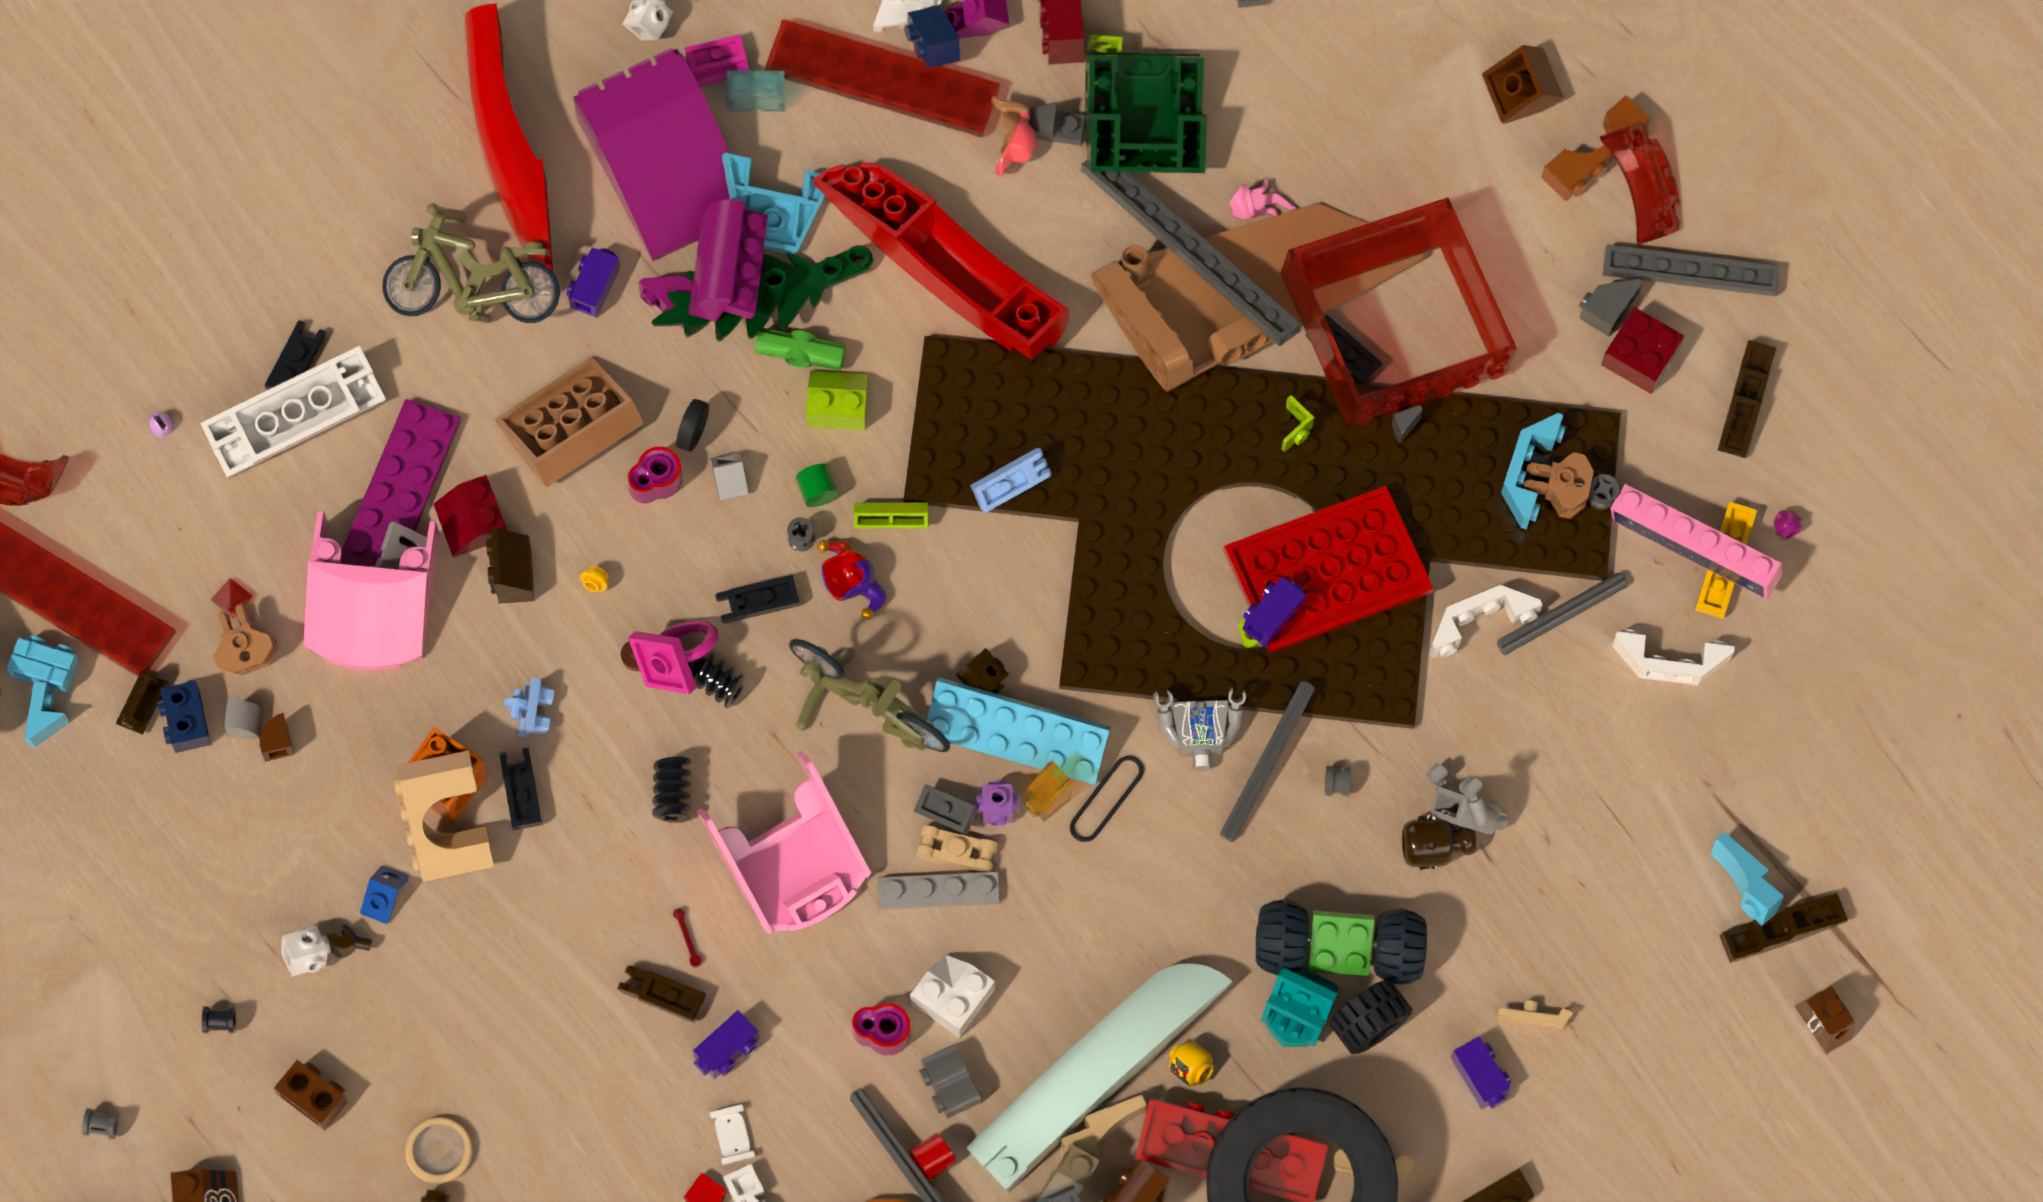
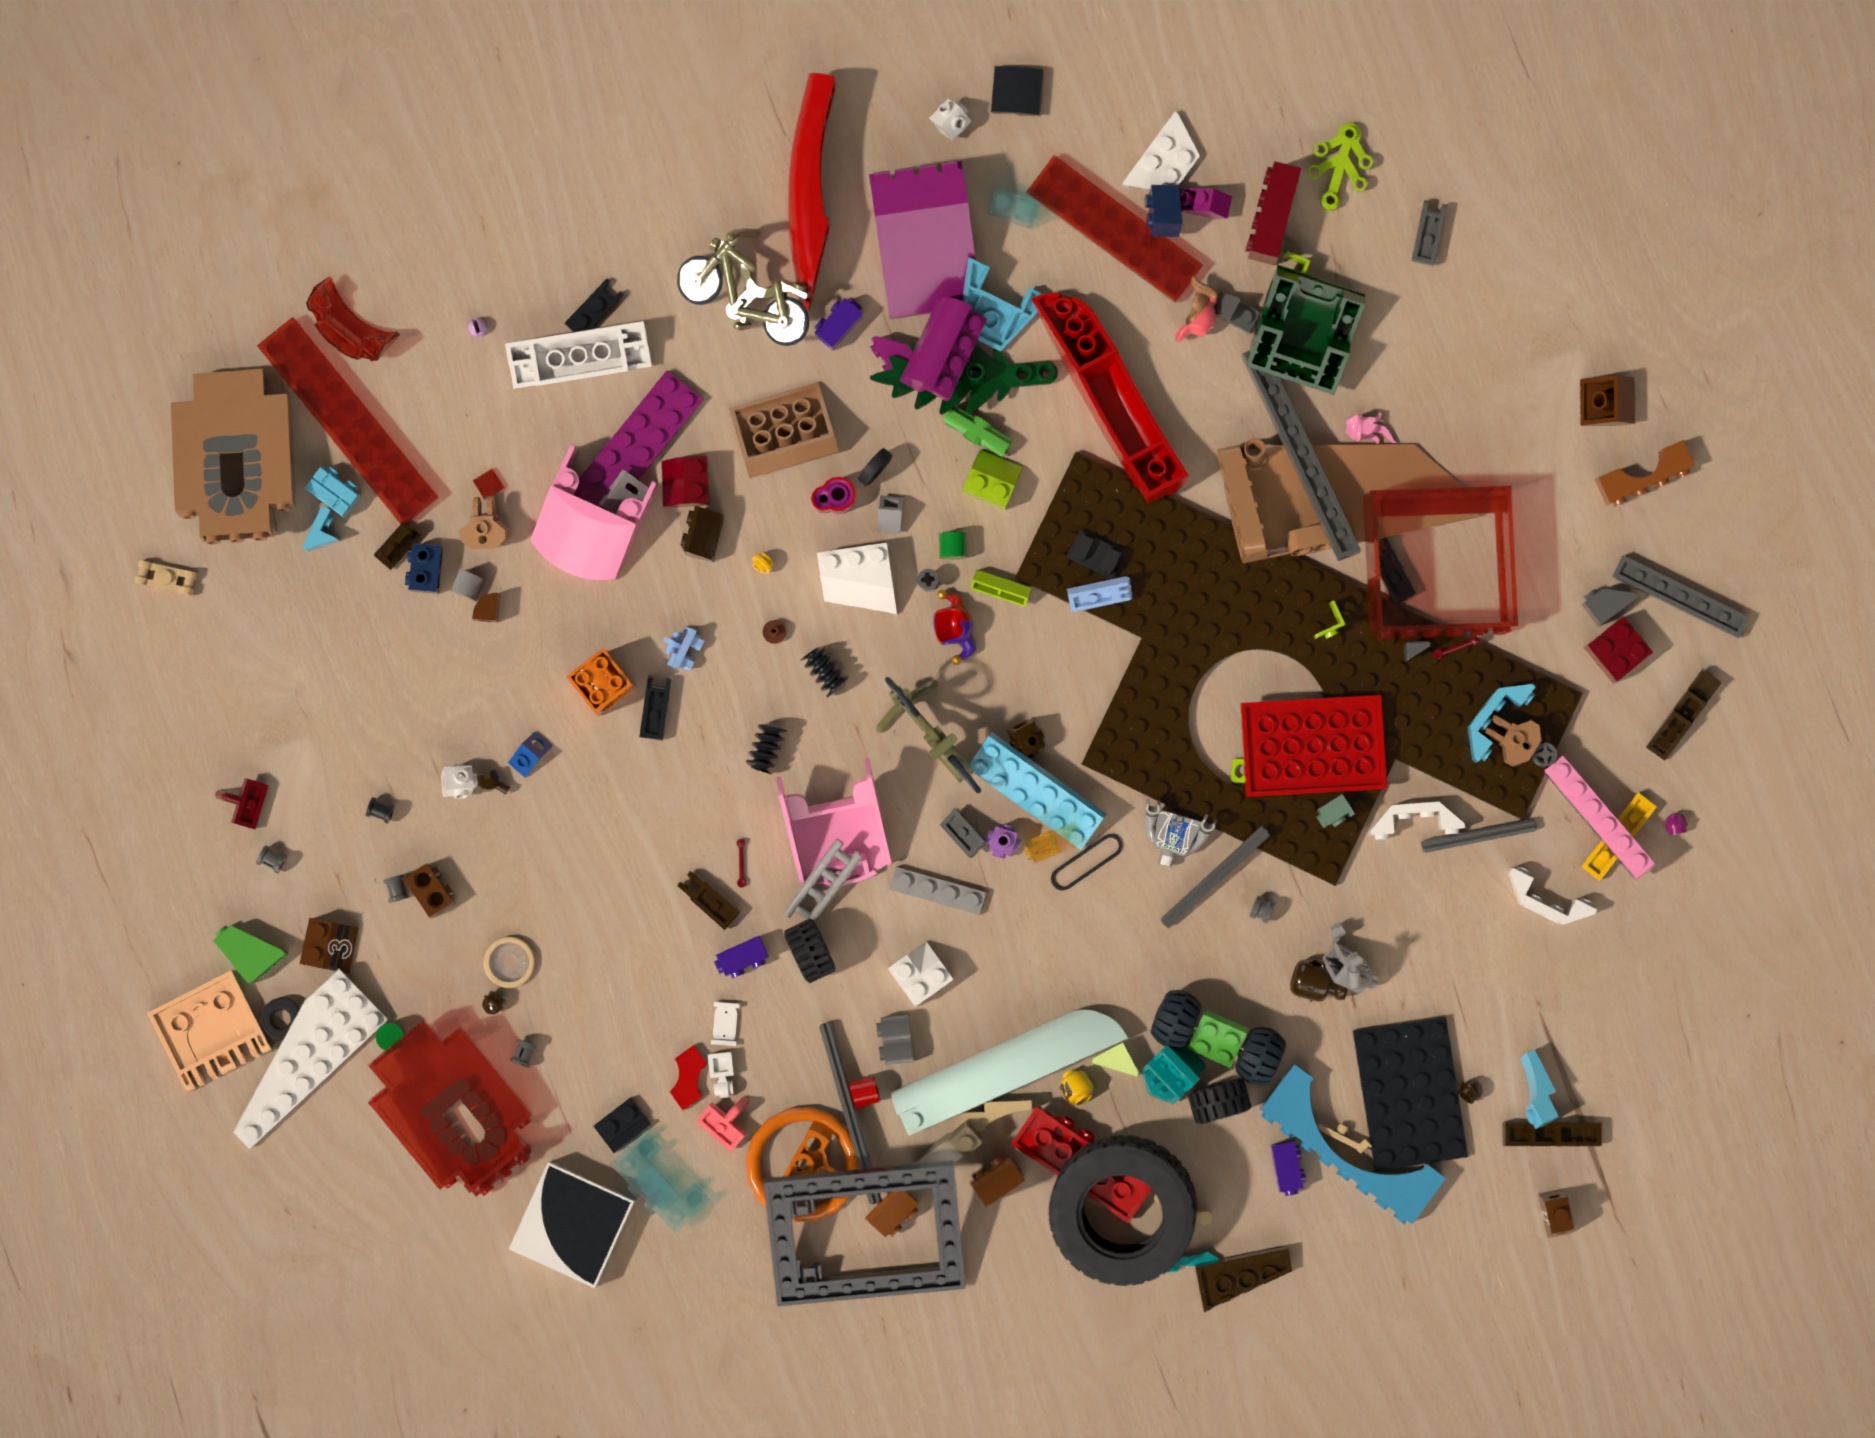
camera: 25 degrees right, 15 degrees up
tan arch [393,751,494,882] -> none
dark pink tile [628,620,719,694] -> none
dark pink plate [684,34,751,88] -> none
black hinge [715,575,800,624] -> none
magenta piece [852,1003,911,1056] -> none
tan plate [915,825,998,872] -> none
dark purple brick [1243,577,1306,648] -> none
clear red windscreen [1599,121,1680,245] -> none
none -> dark red plate [215,778,269,830]
none -> dark grey bush [383,875,409,903]
none -> light grey bar [783,838,863,922]
none -> black tyre [784,918,835,983]
none -> white wedge [817,543,897,614]
none -> black piece [1066,530,1126,579]
none -> yellowish green slope [1091,1042,1138,1076]
none -> dark azure arch [1259,1064,1446,1224]
none -> sand green brick [1316,794,1355,828]
none -> black plate [1352,1017,1468,1171]
none -> dark red hinge [1433,636,1480,659]
none -> dark brown plate [1458,1080,1483,1104]

